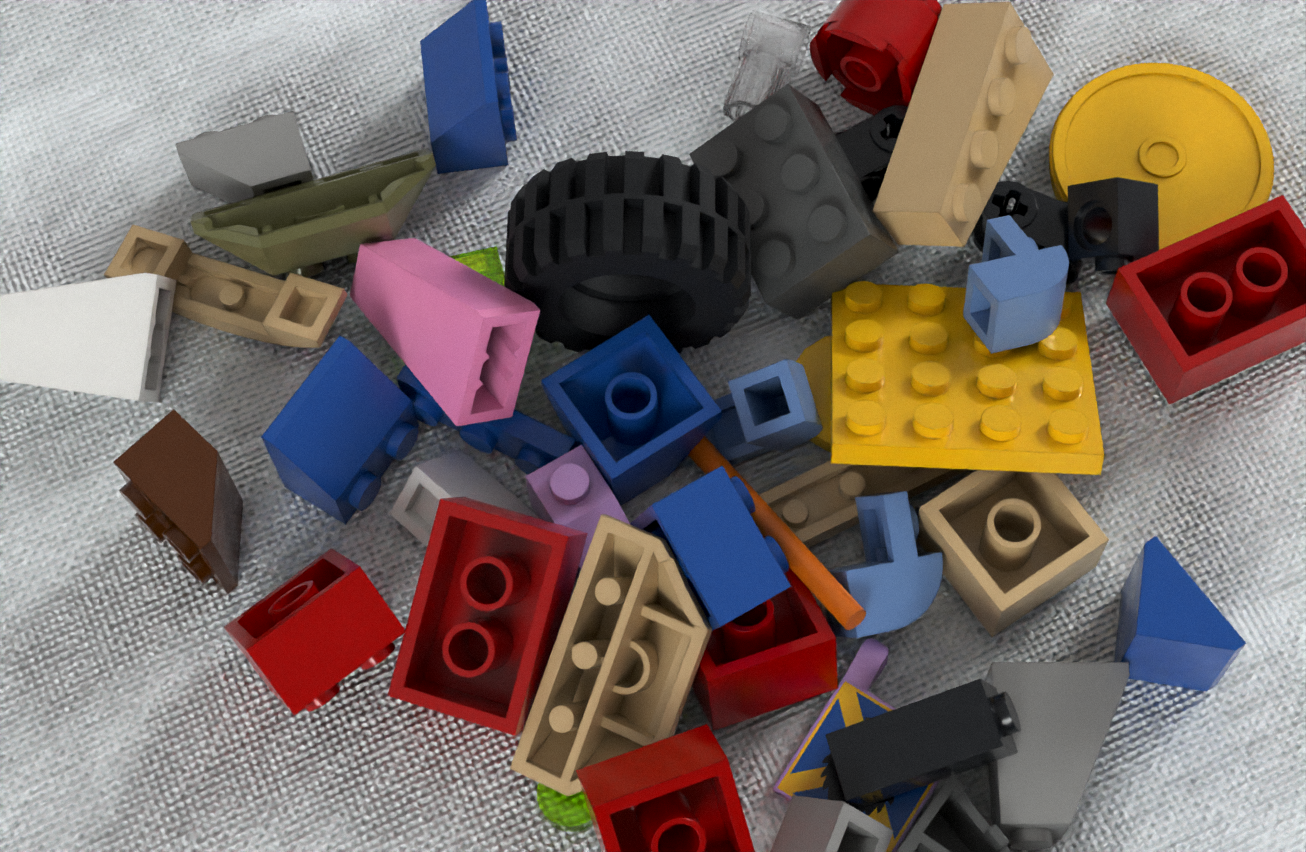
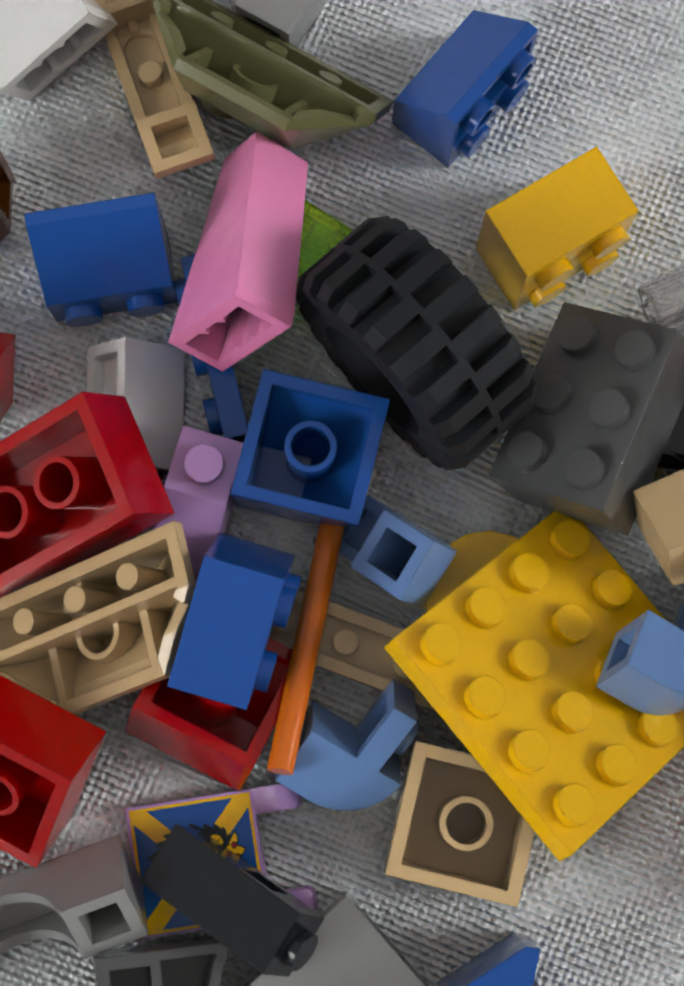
camera: 45 degrees right, 15 degrees up
none -> yellow brick [476,146,639,310]

